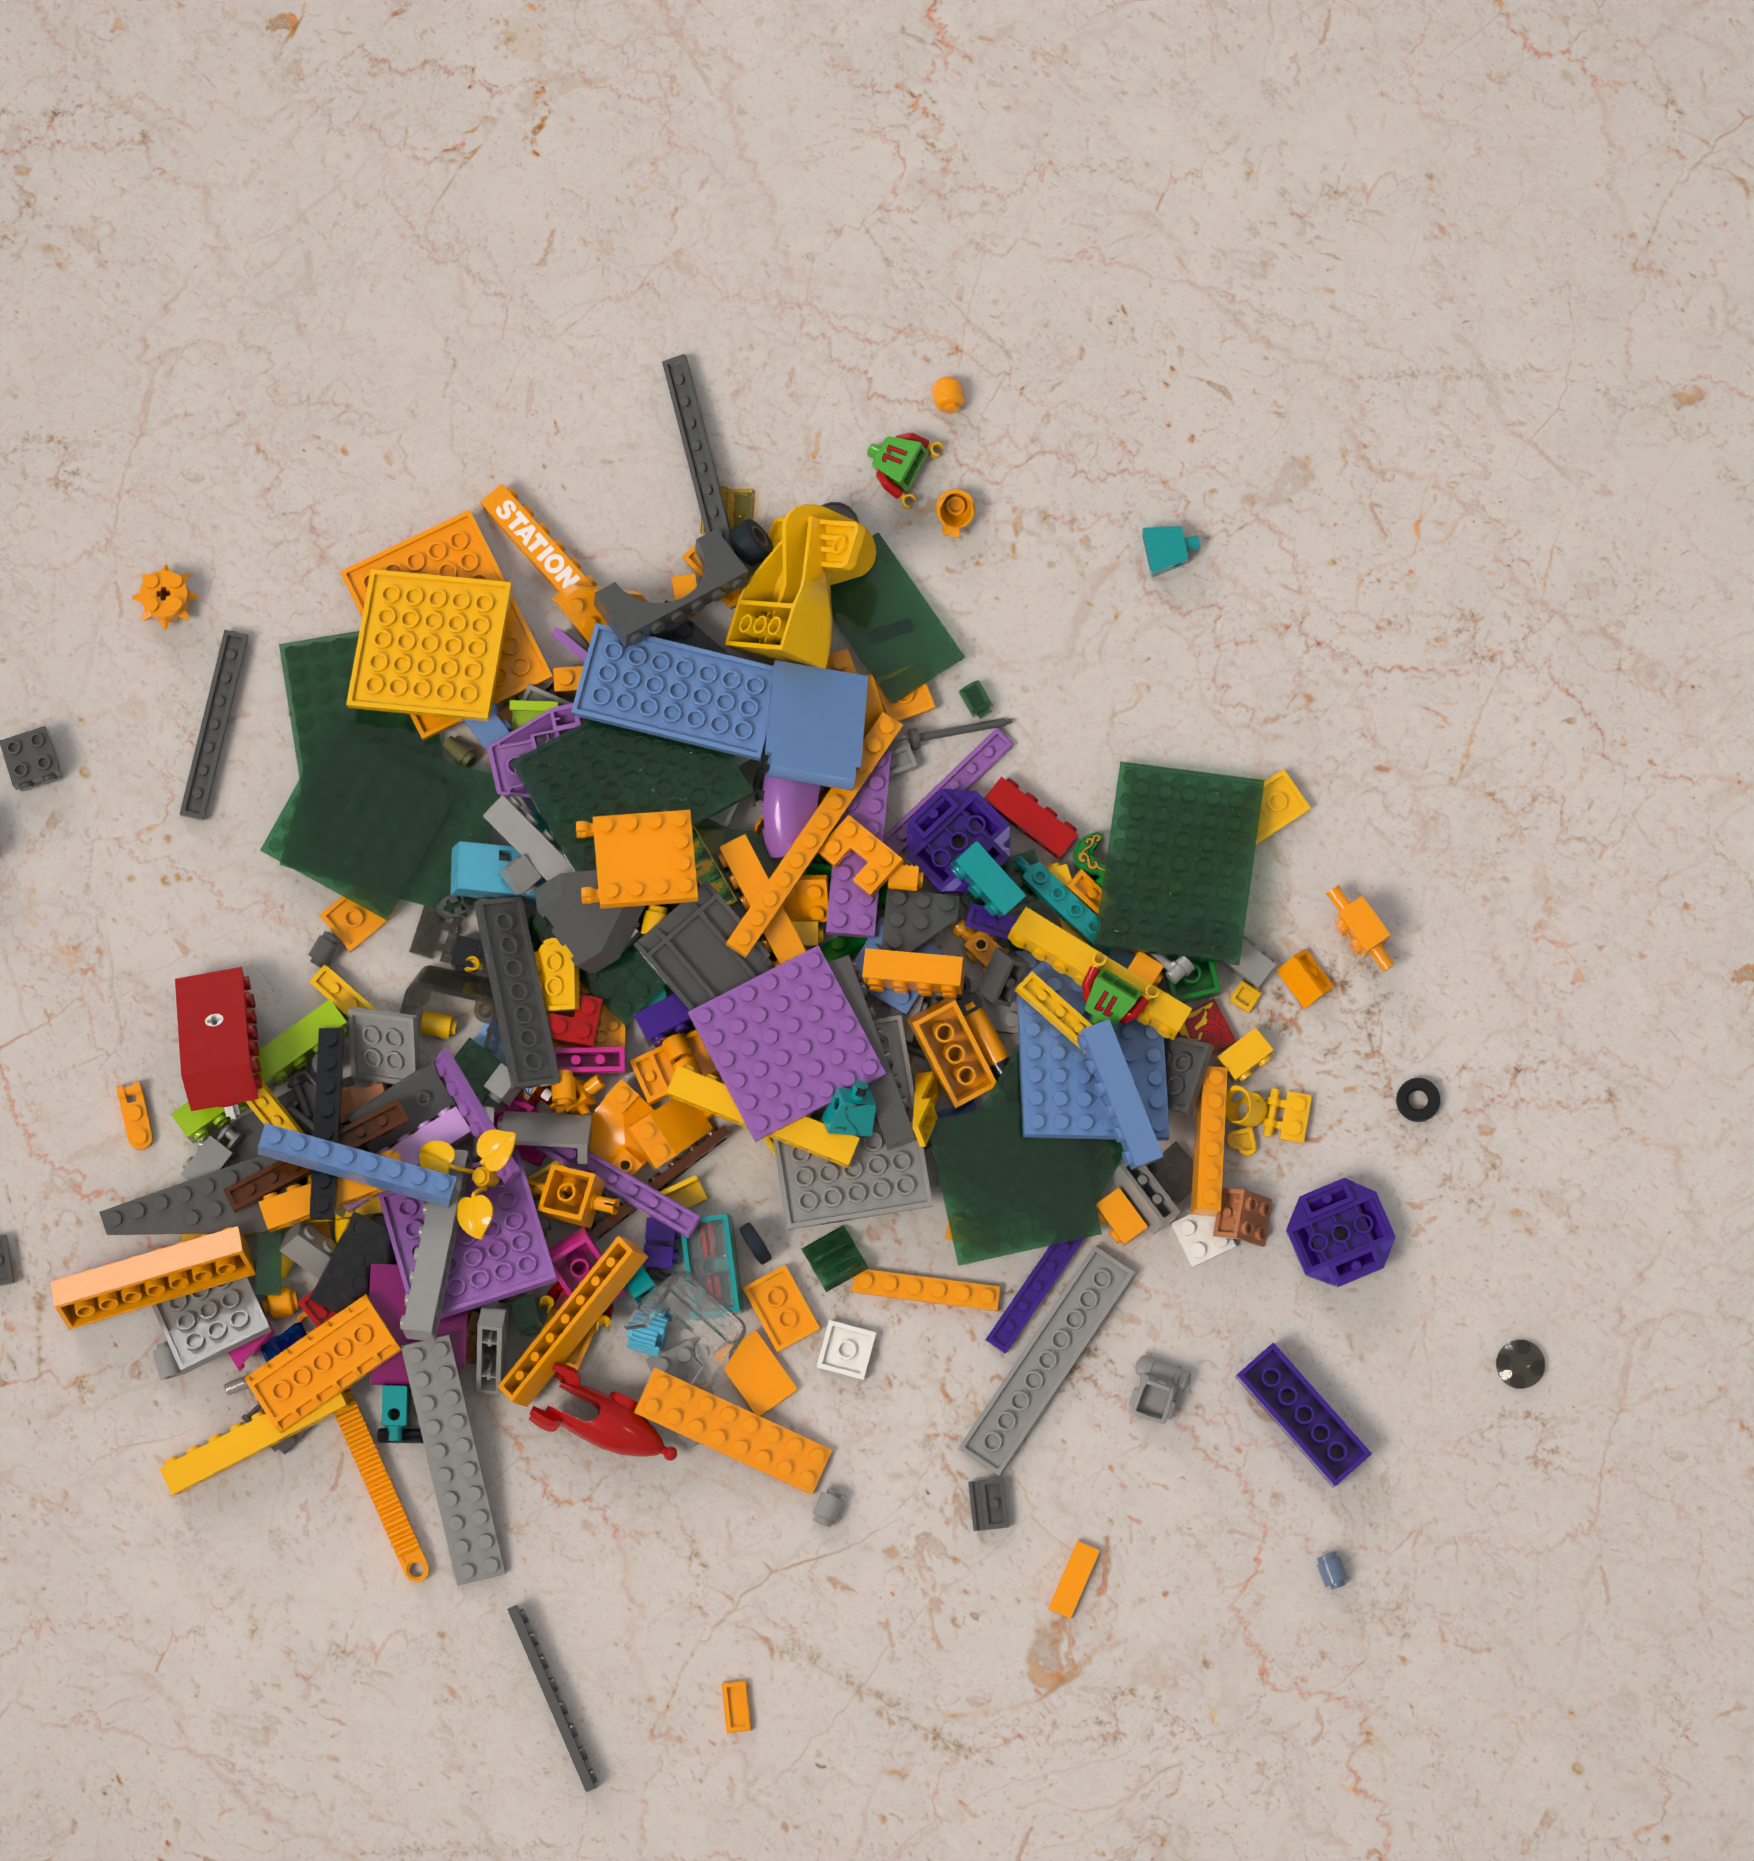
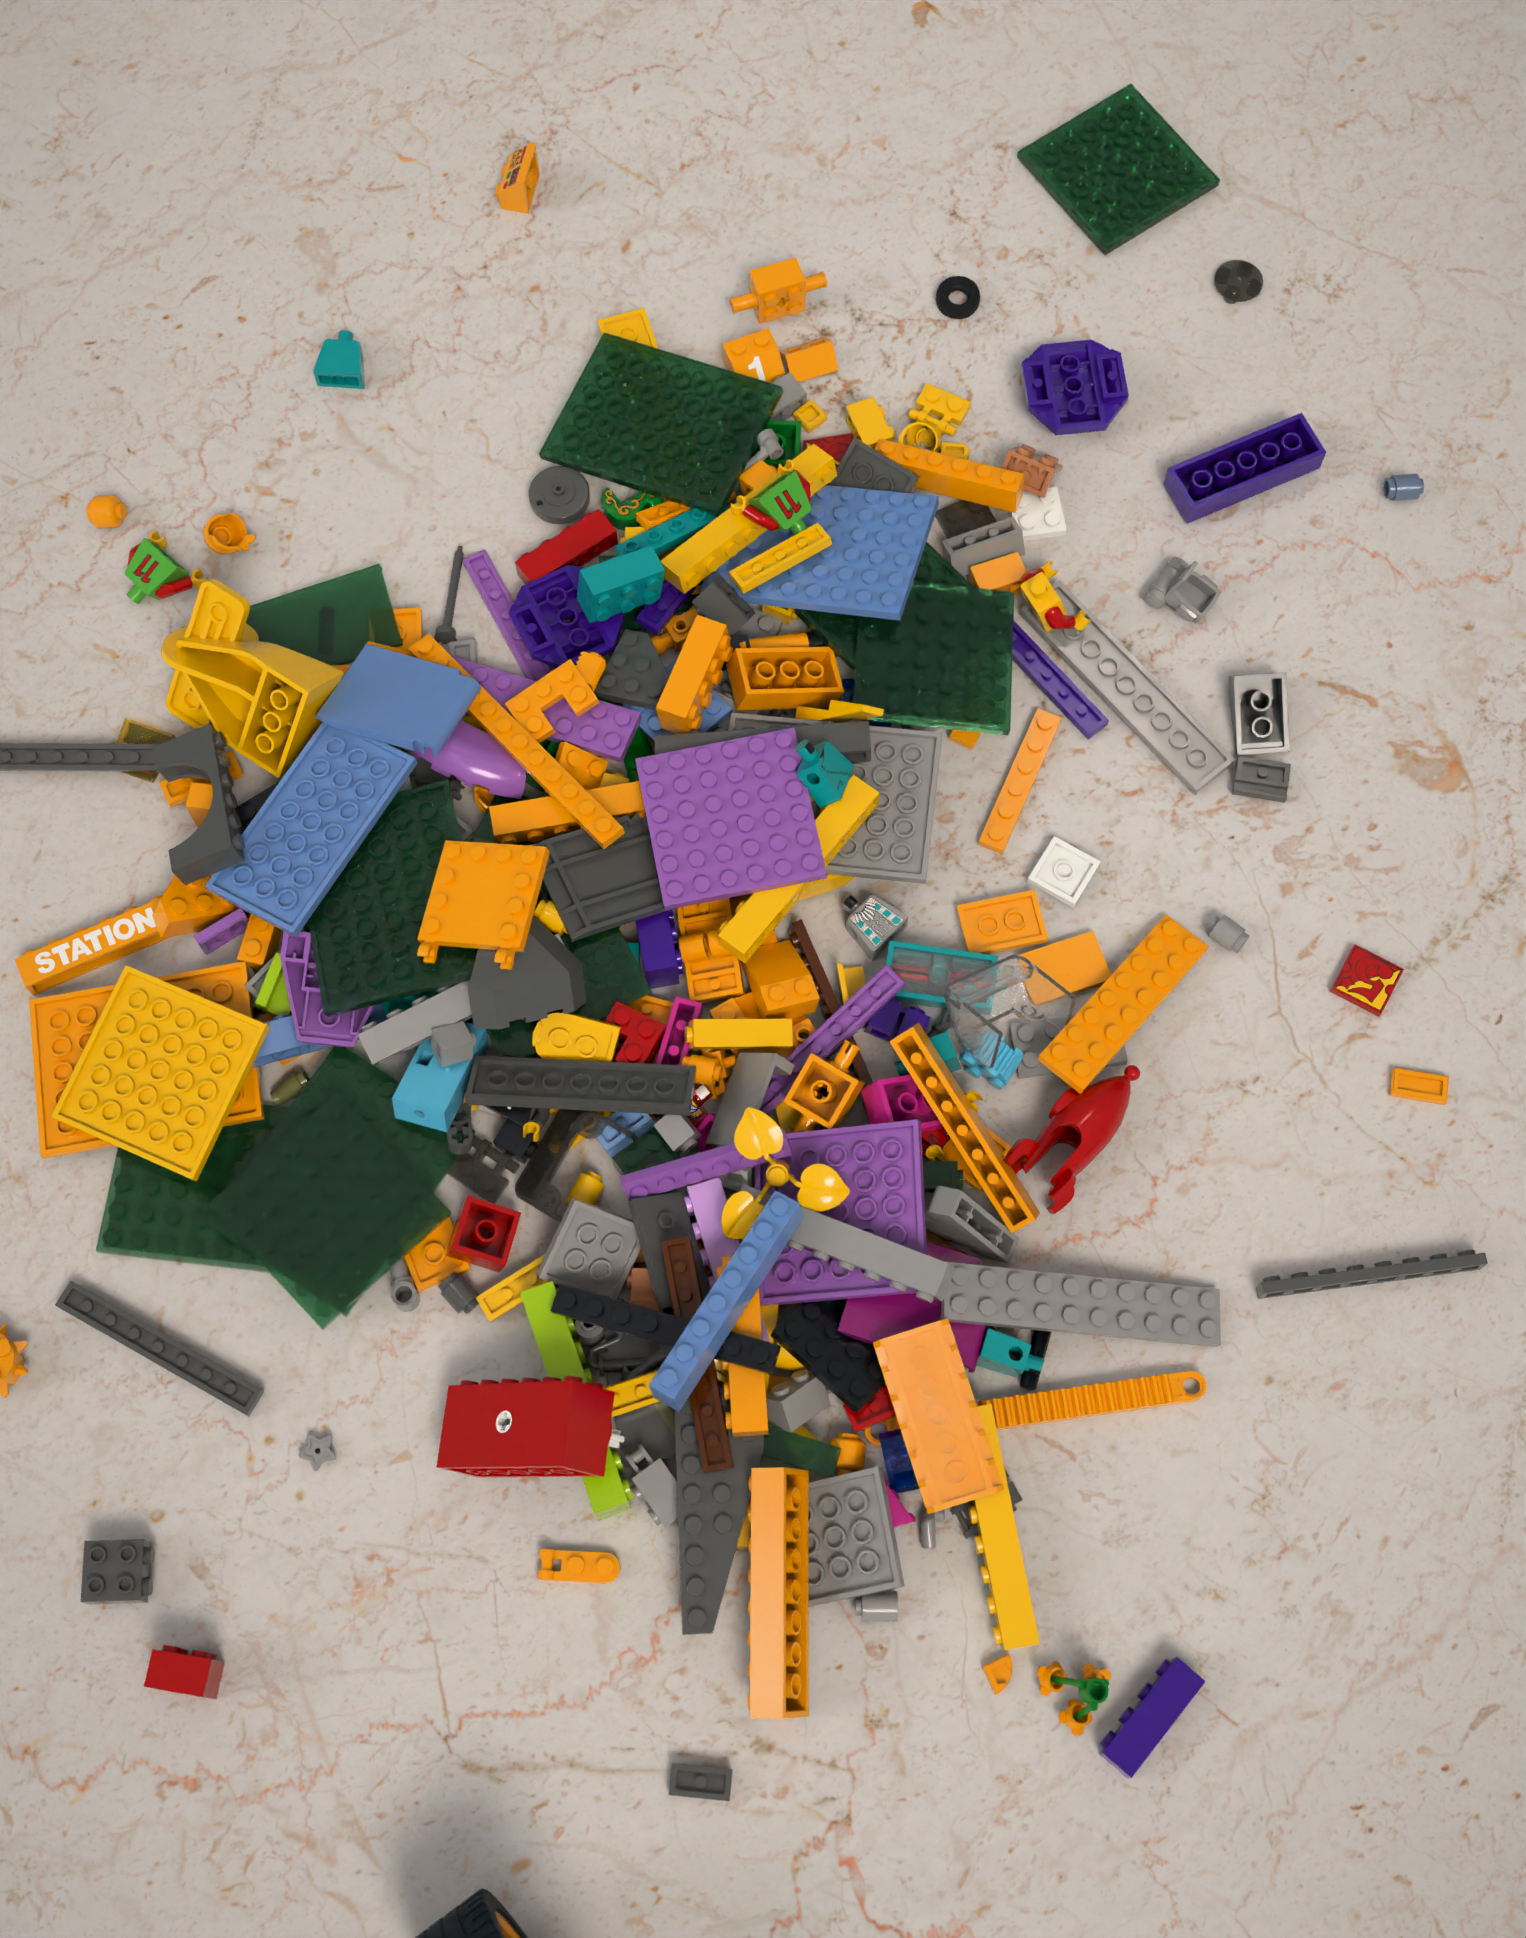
camera: 75 degrees left, 10 degrees down
black wheel [729,519,773,566] -> none
black bush [739,1222,772,1265] -> none
clear green slope [801,1225,868,1292] -> none
clear green brick [958,680,994,719] -> none
light orange tile [1048,1541,1100,1619] -> none
medium blue brick [1077,1019,1164,1170] -> none
none -> light grey plate [299,1434,336,1471]
none -> light grey pin [386,1253,420,1312]
none -> red brick [445,1195,521,1272]
none -> light orange slope [496,143,540,214]
none -> dark grey wheel [529,466,590,524]
none -> yellow brick [684,1019,793,1050]
none -> light orange slope [723,328,785,400]
none -> torso [841,895,908,961]
none -> light orange tile [982,1654,1012,1695]
none -> clear green plate [1017,84,1220,255]
none -> torso [1020,560,1092,633]
none -> plant [1037,1661,1111,1736]
none -> dark purple brick [1099,1657,1206,1778]
none -> slope [1229,672,1290,755]
none -> tile [1330,944,1404,1017]

